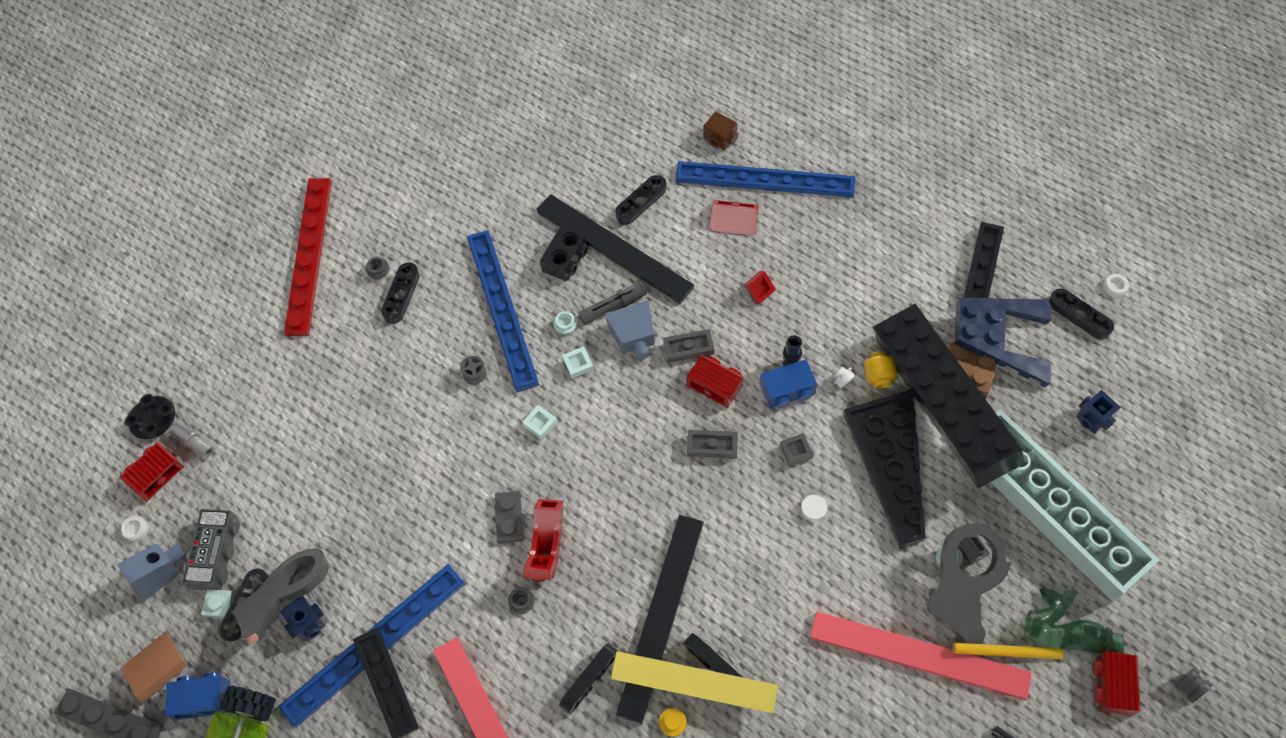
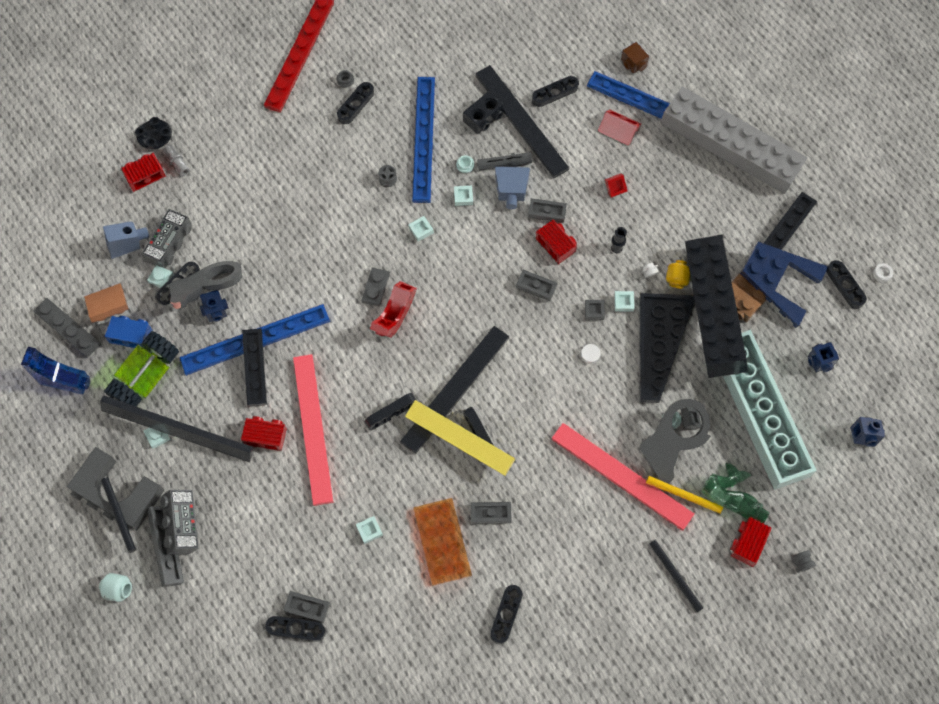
camera: 15 degrees right, 5 degrees up
white tile [121,516,149,542] -> none
dark grey plate [508,587,535,614] -> none
yellow plate [659,708,687,737] -> none
blue brick [759,359,817,408] -> none
none -> light aqua plate [614,291,634,312]
none -> light grey brick [660,86,808,194]
none -> dark blue brick [850,417,885,447]

